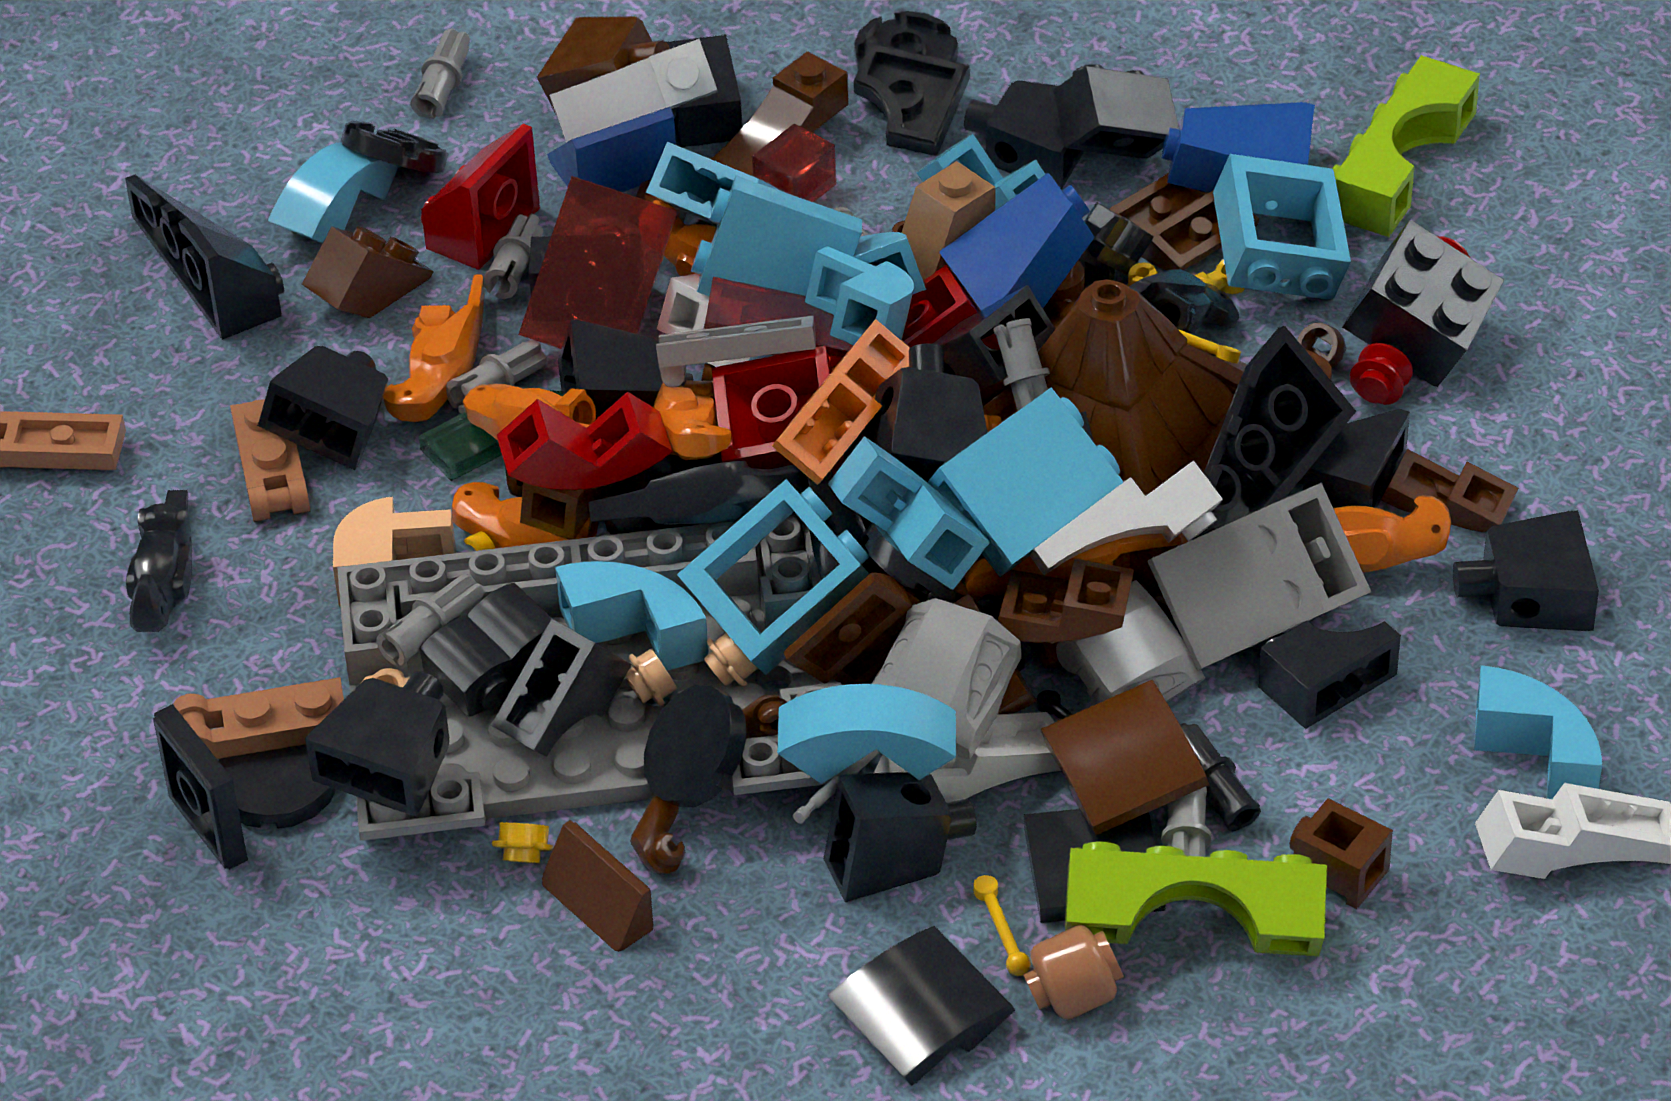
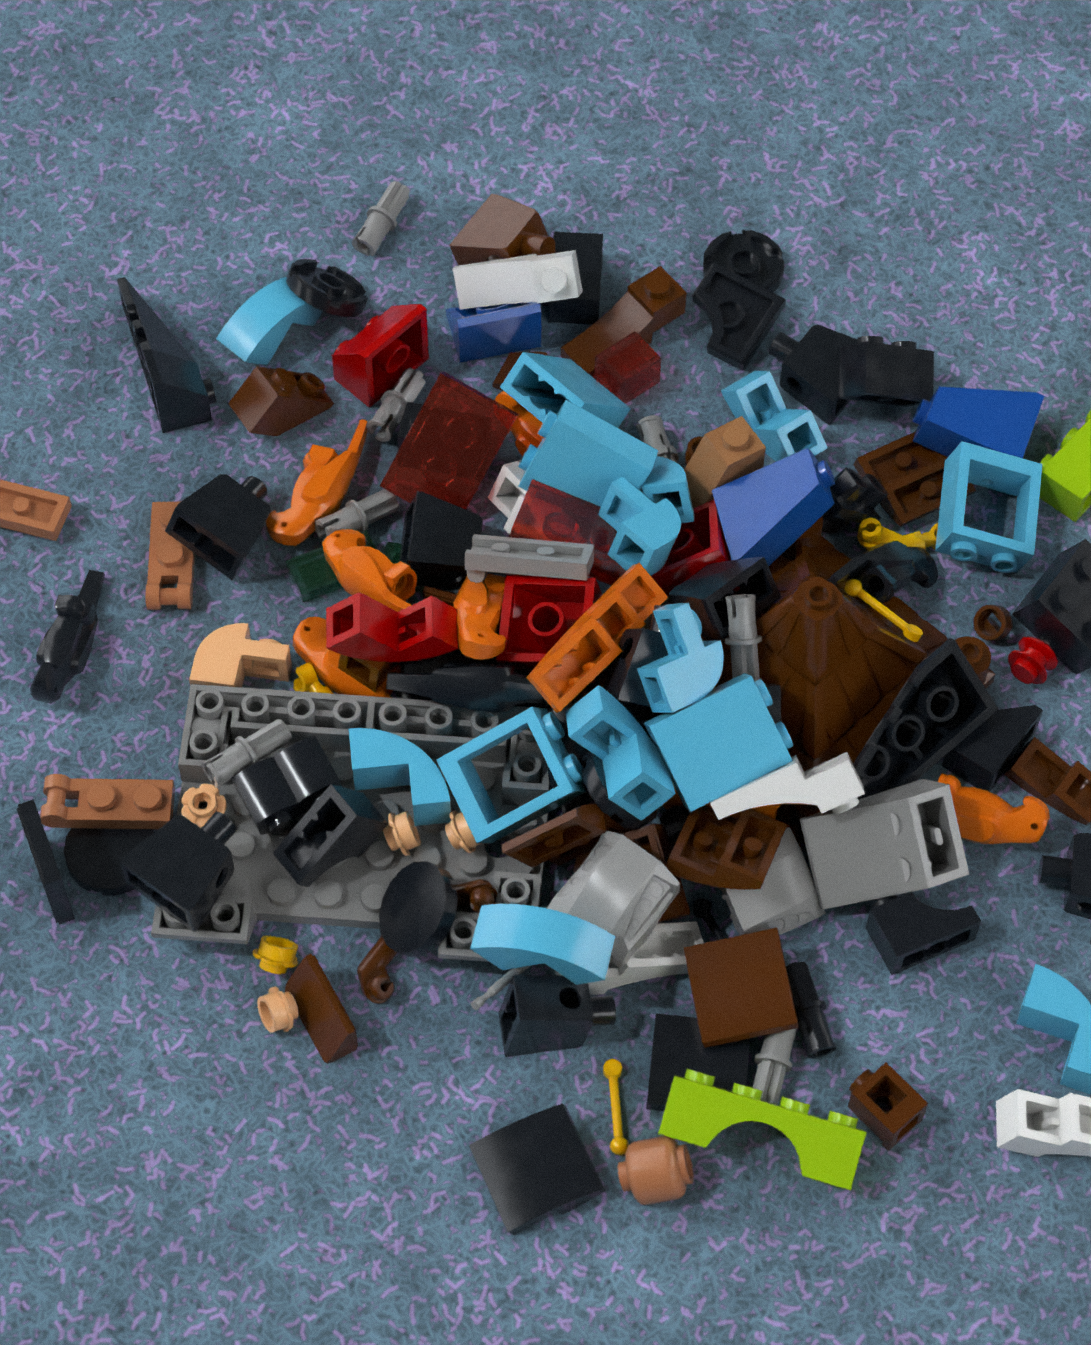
camera: 10 degrees right, 15 degrees up
none -> light nougat plate [257,986,299,1033]
none -> medium azure brick [637,603,724,713]

